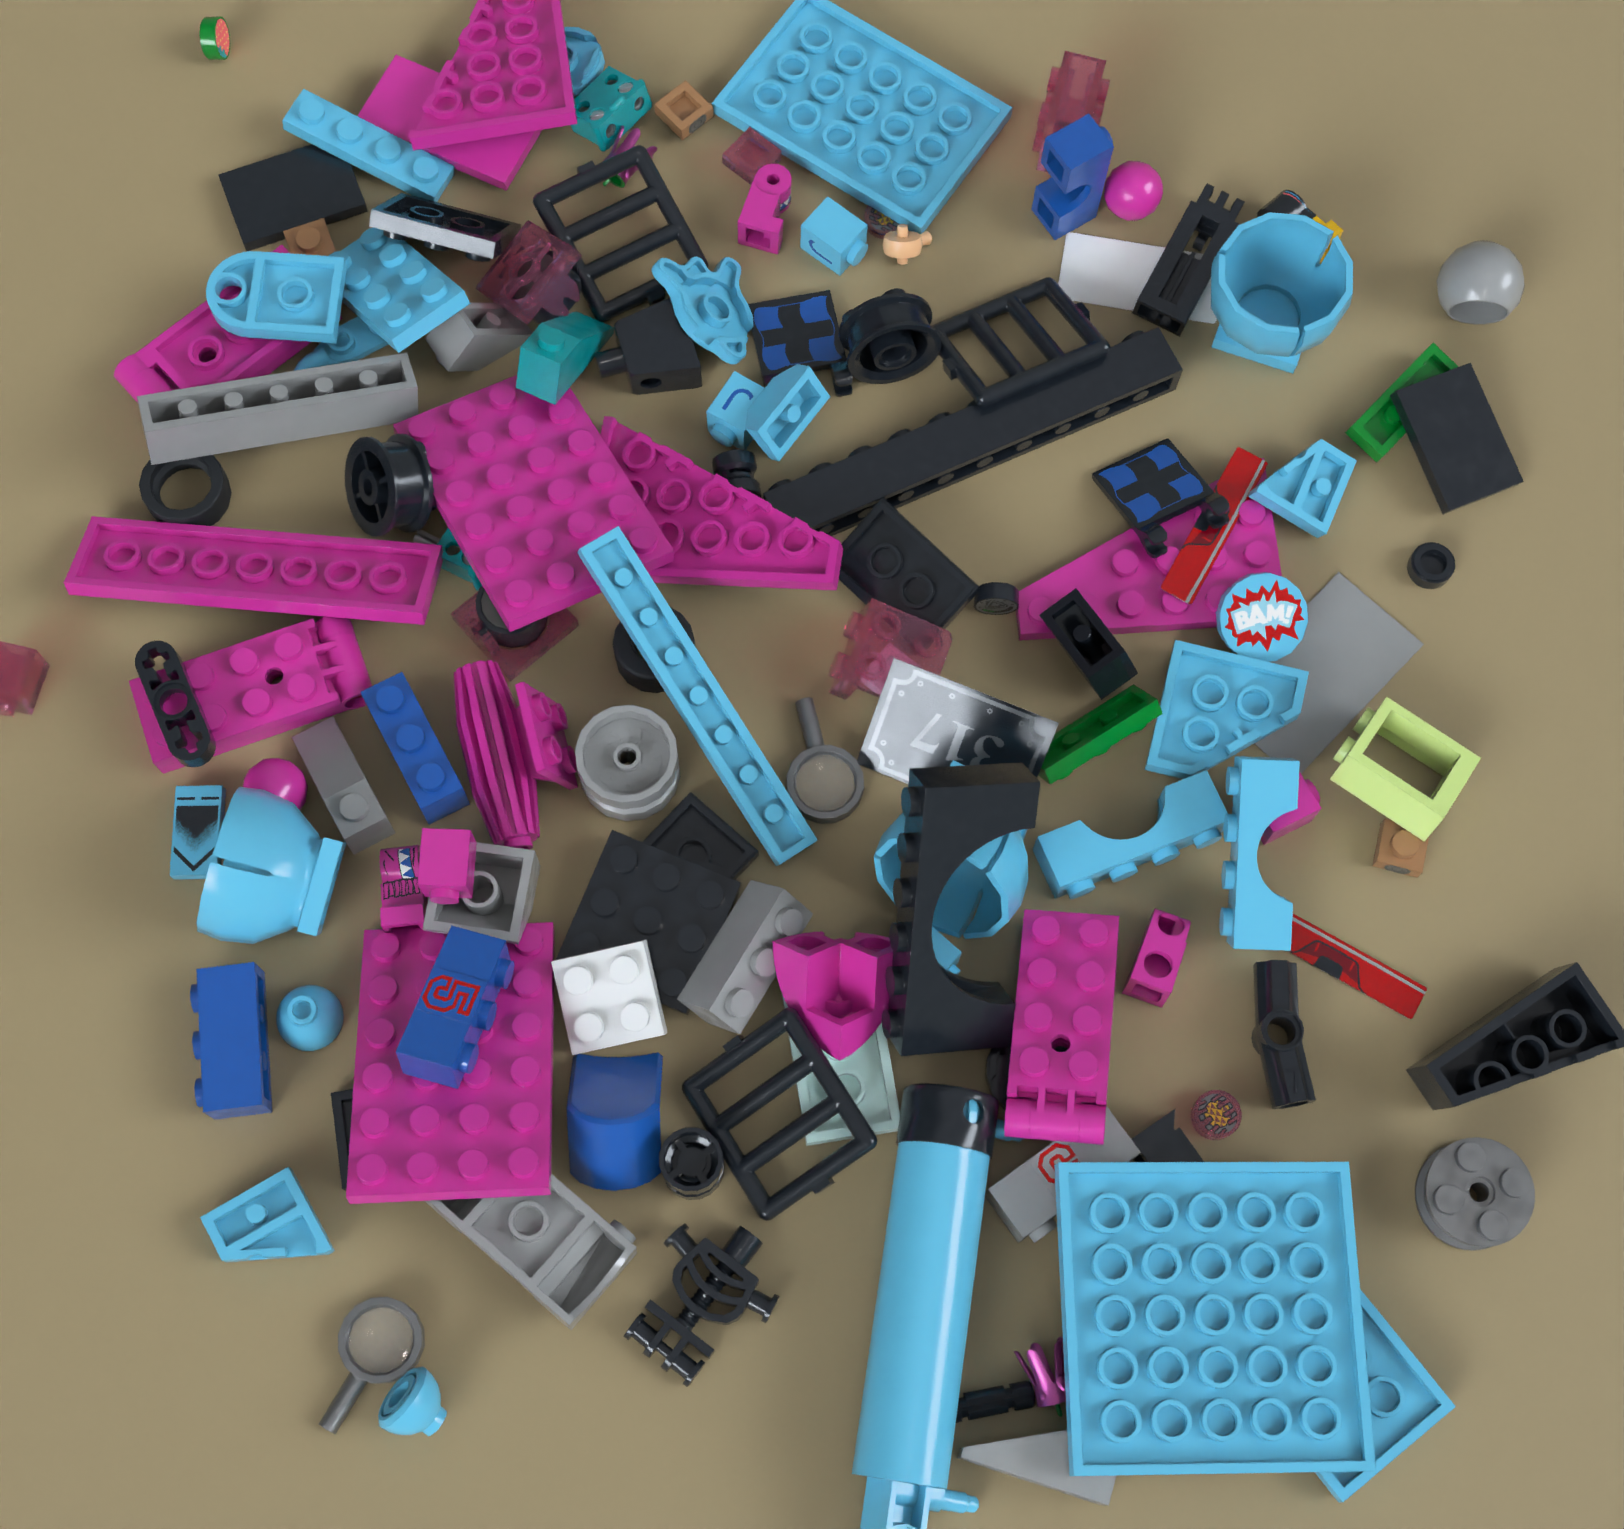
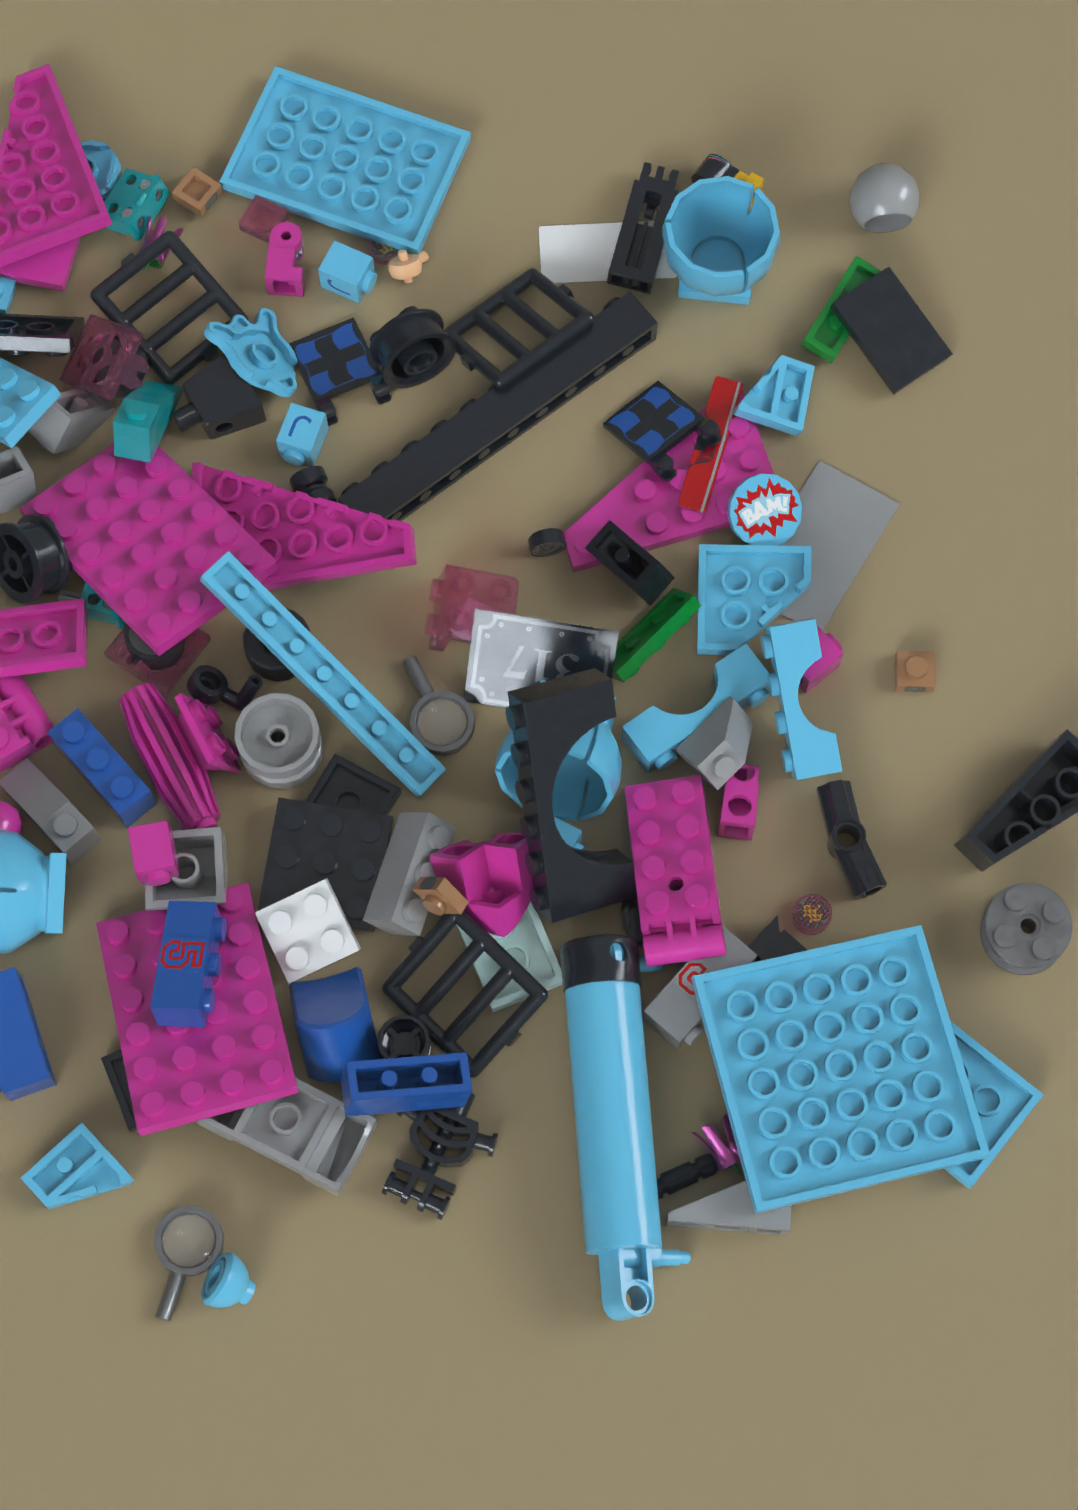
camera: 10 degrees left, 0 degrees up
medium azure brick [276,985,344,1051] -> none
dark pink leg [379,845,428,933] -> none
medium azure slope [746,364,830,461] -> none
black tile [839,498,981,655] -> none
blue arch [1031,114,1114,240] -> none
clear pink brick [1032,51,1110,174] -> none
dark pink piece [1104,161,1163,221] -> none
red sticker [1288,914,1427,1019] -> none
yellowish green window [1330,697,1481,842] -> none
black tile [1407,542,1455,589] -> none
none -> black plate [187,665,263,711]
none -> blue brick [341,1052,472,1117]
none -> medium nougat plate [412,877,468,915]
none -> light grey slope [675,696,753,790]

